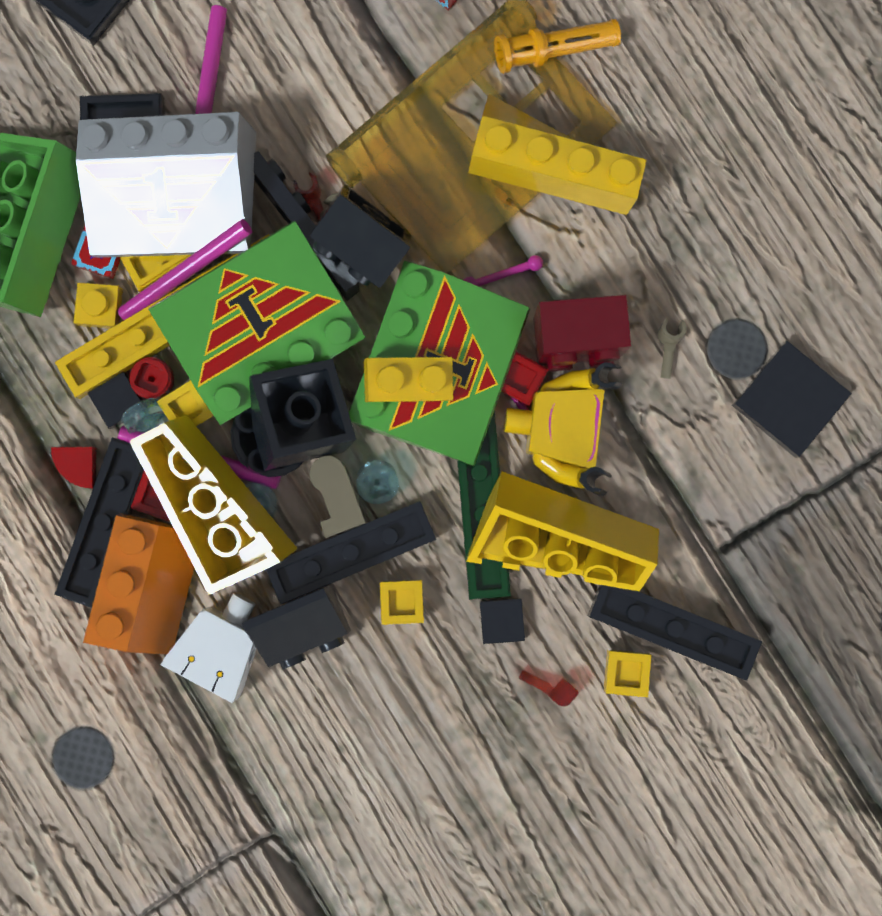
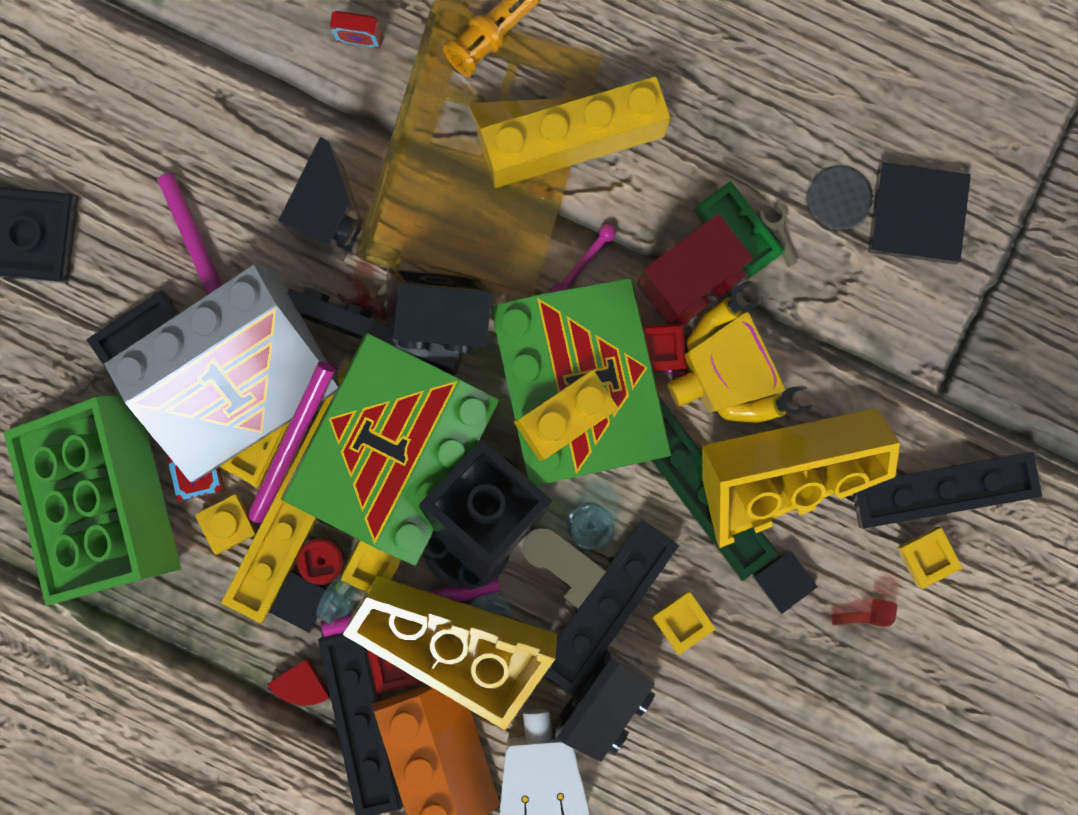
camera: 35 degrees left, 0 degrees up
none -> black slope [278,137,364,261]
none -> green plate [693,181,785,280]

